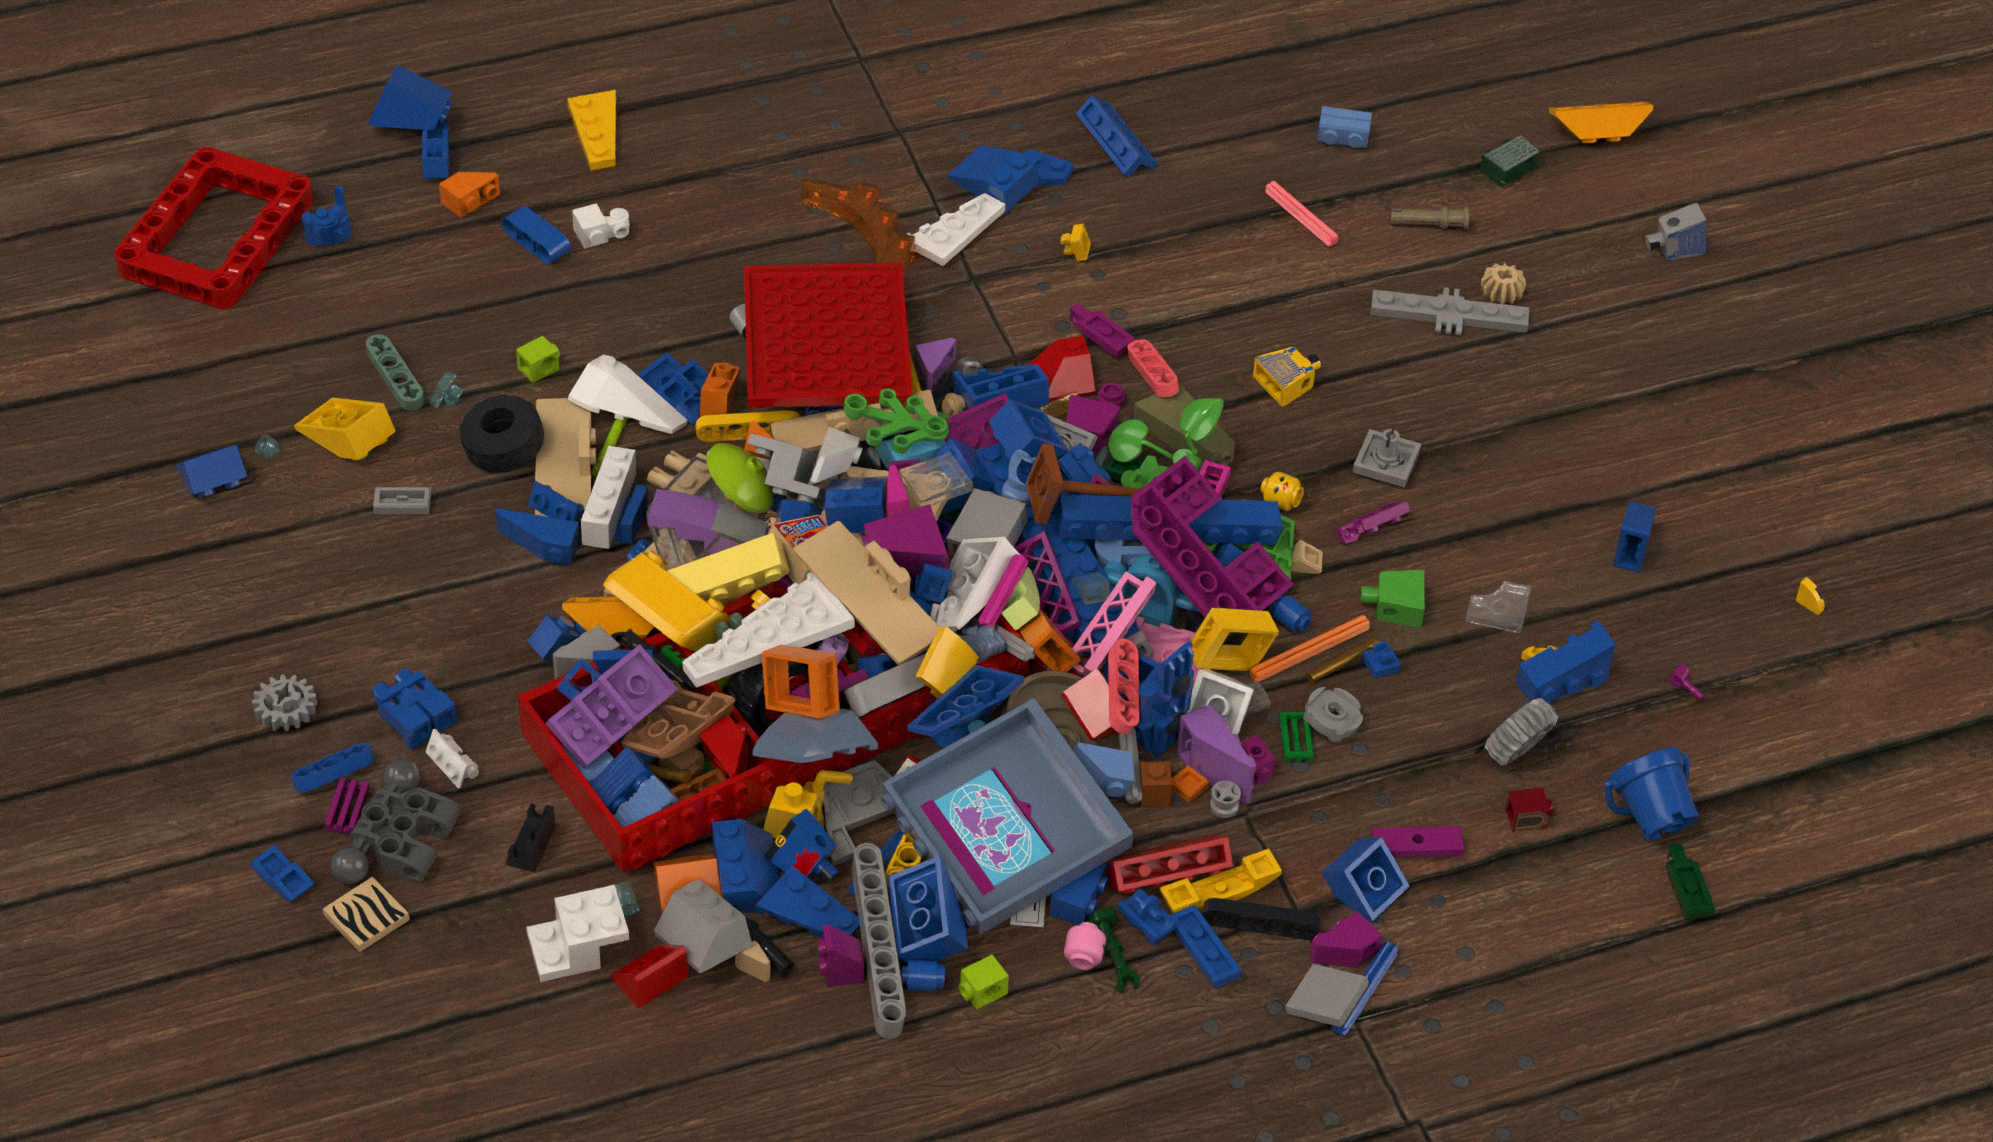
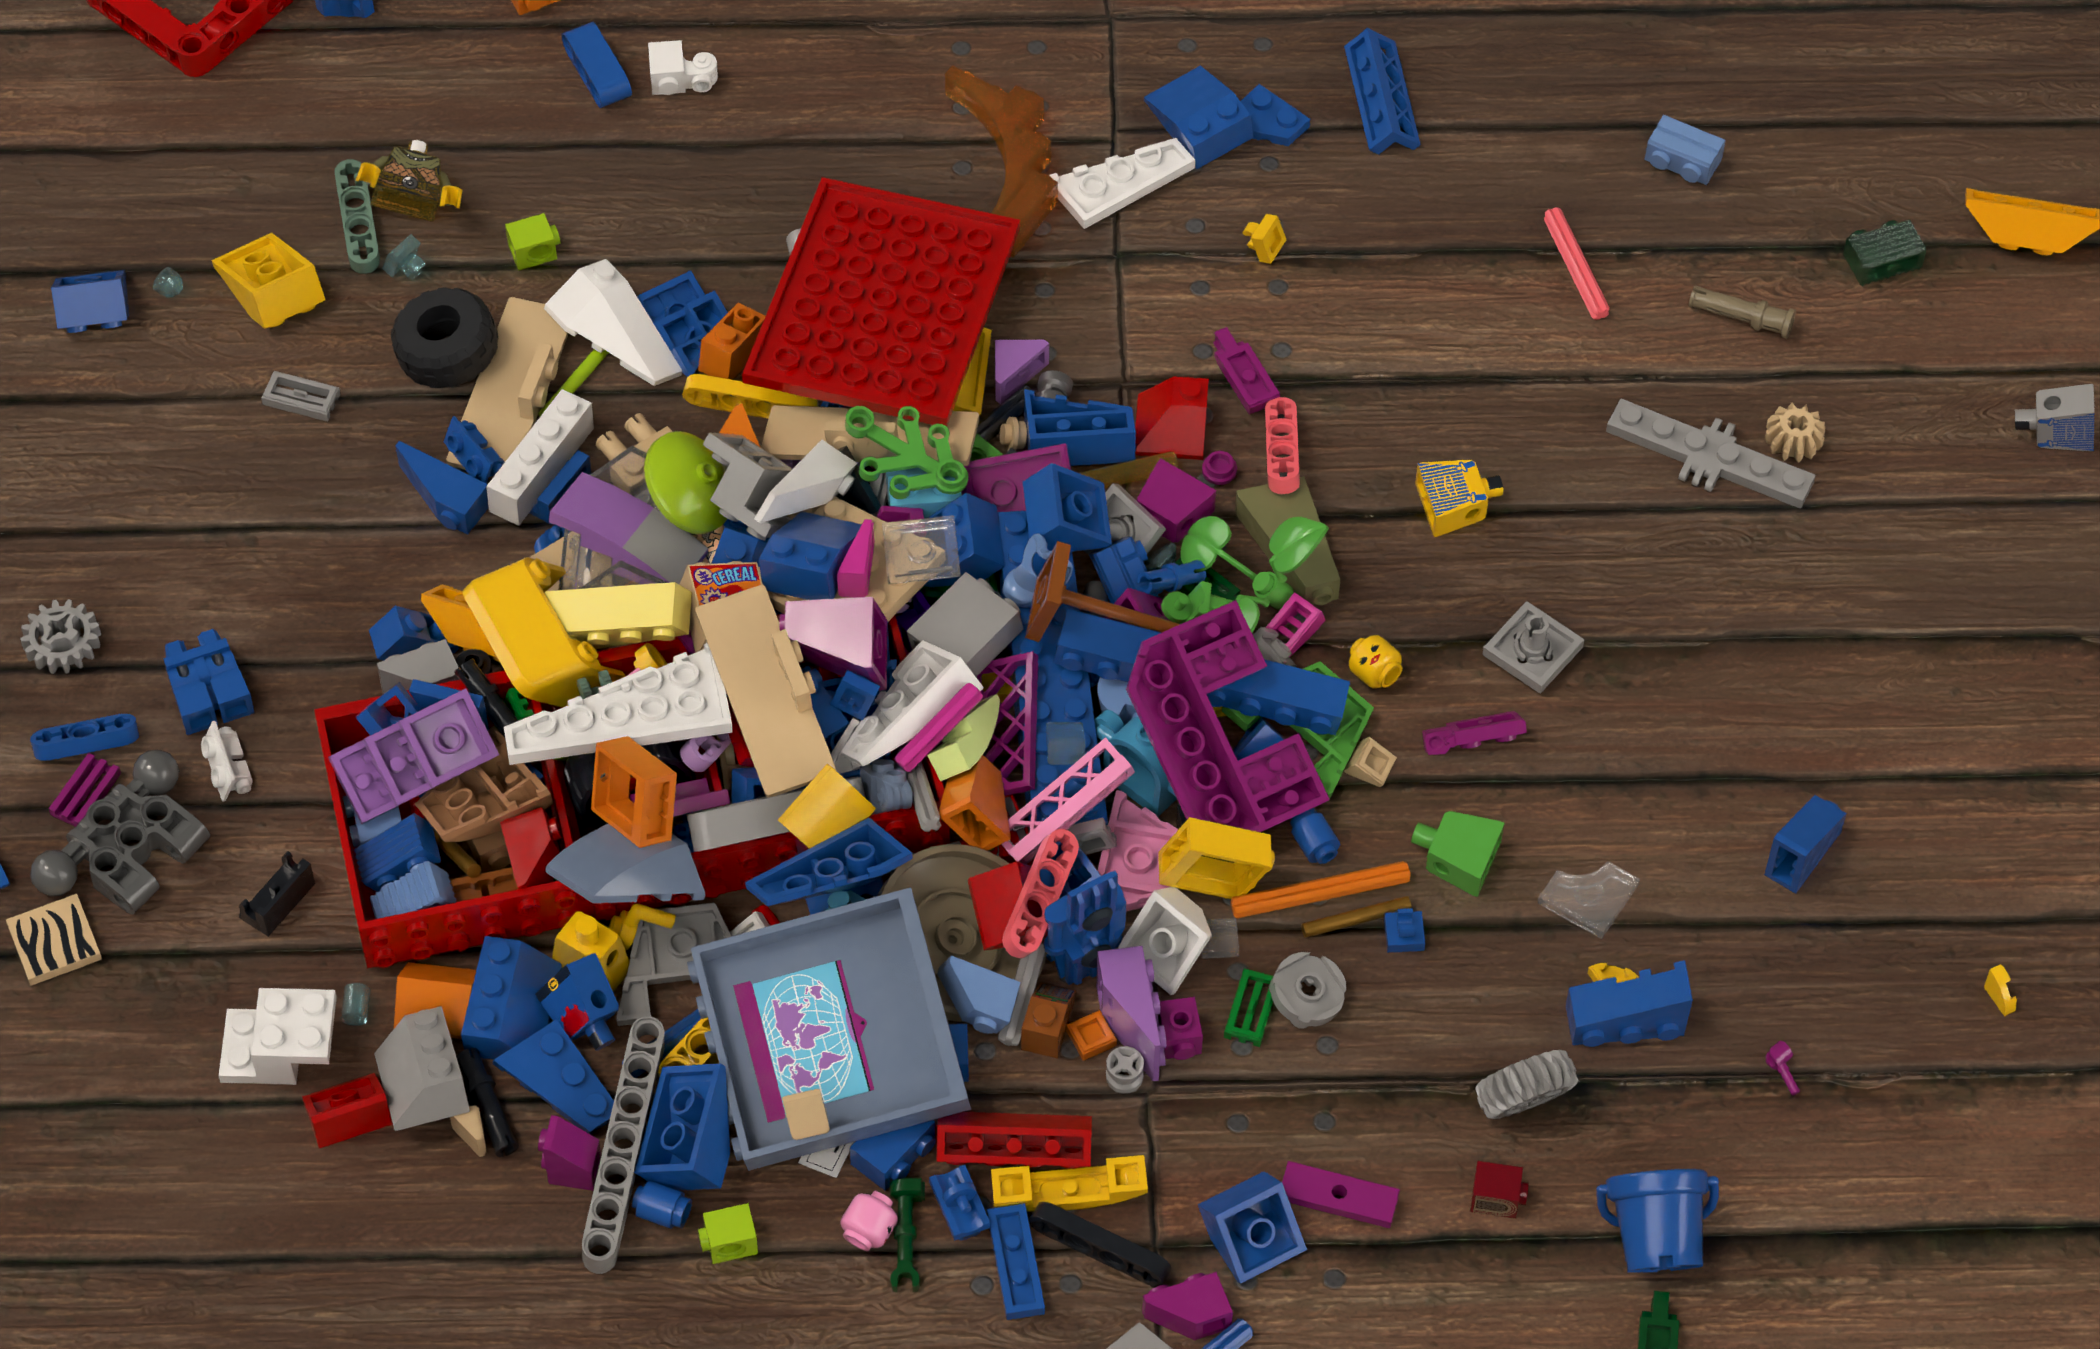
camera: 20 degrees right, 10 degrees up
none -> torso [356,140,463,222]
none -> tan slope [782,1089,830,1140]
none -> blue pin [1137,560,1206,594]

